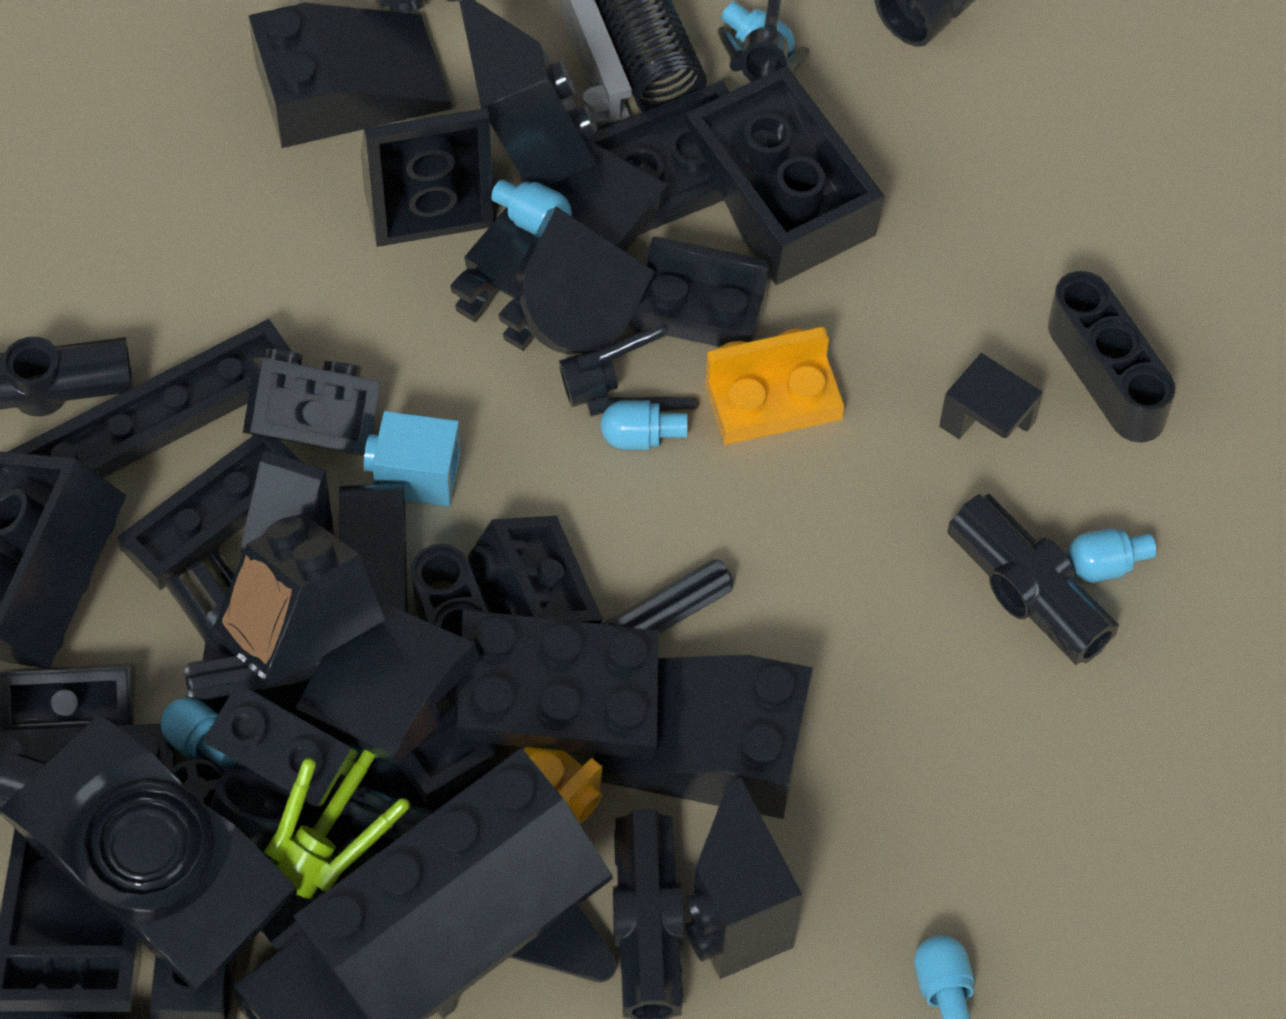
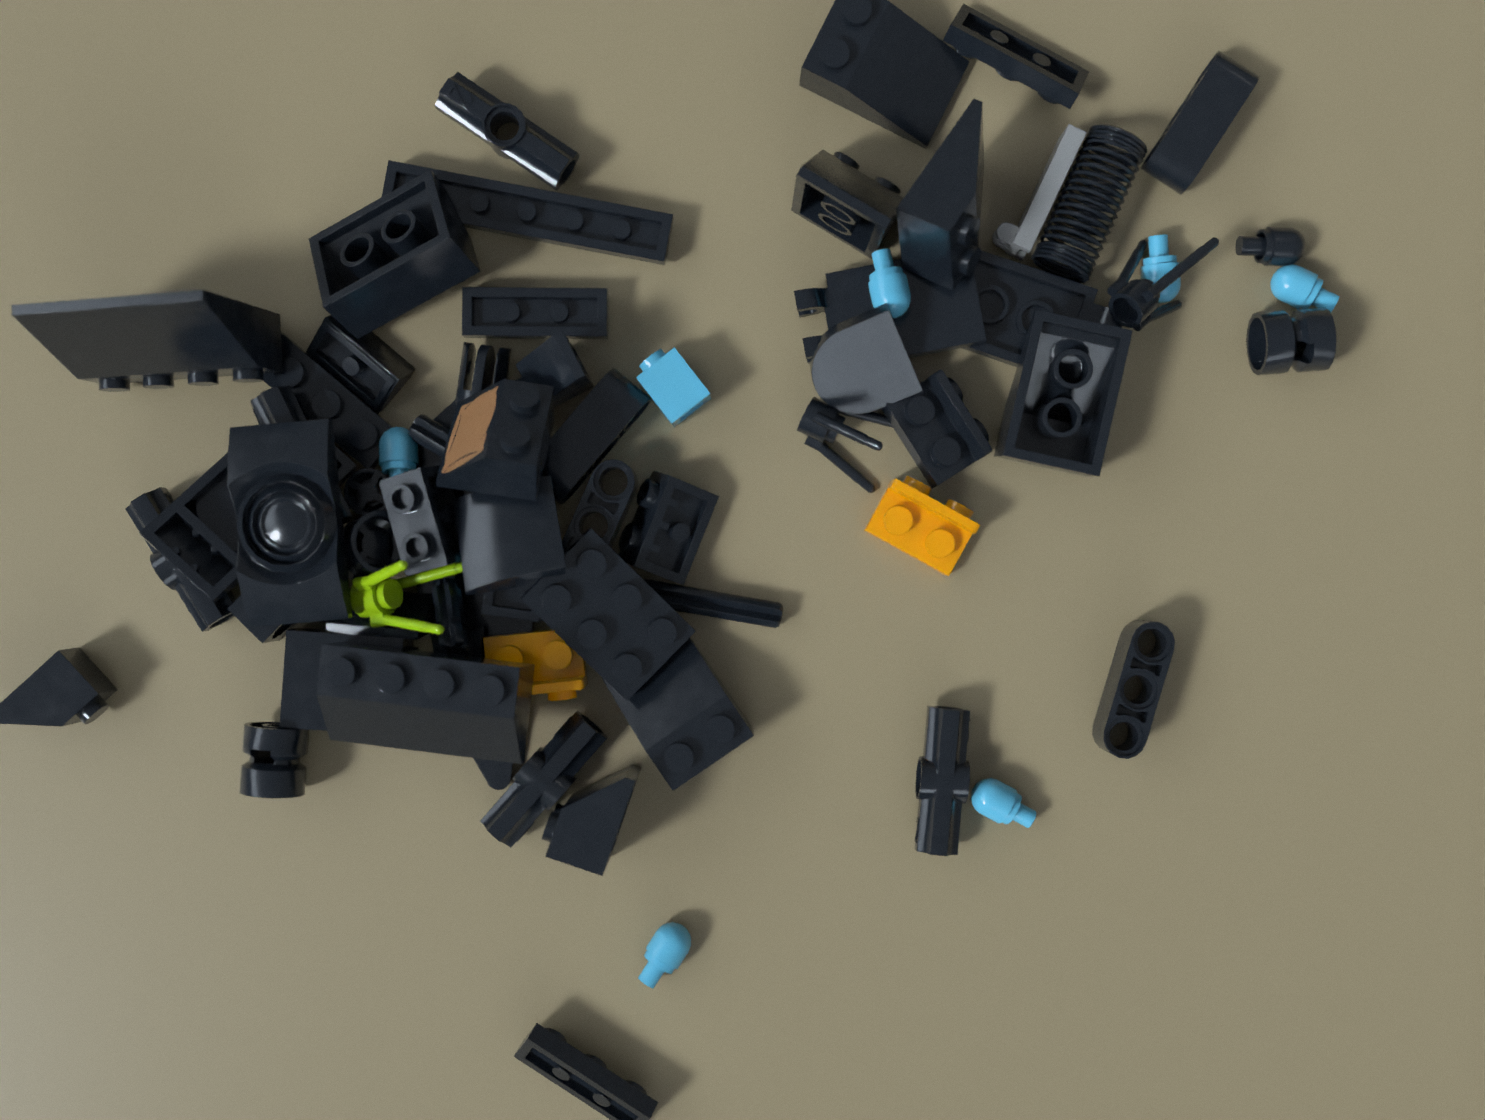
camera: 45 degrees right, 30 degrees up
black bracket [242,349,381,456] -> none
medium azure cylinder [600,400,688,450] -> none
black panel [939,353,1043,439] -> none

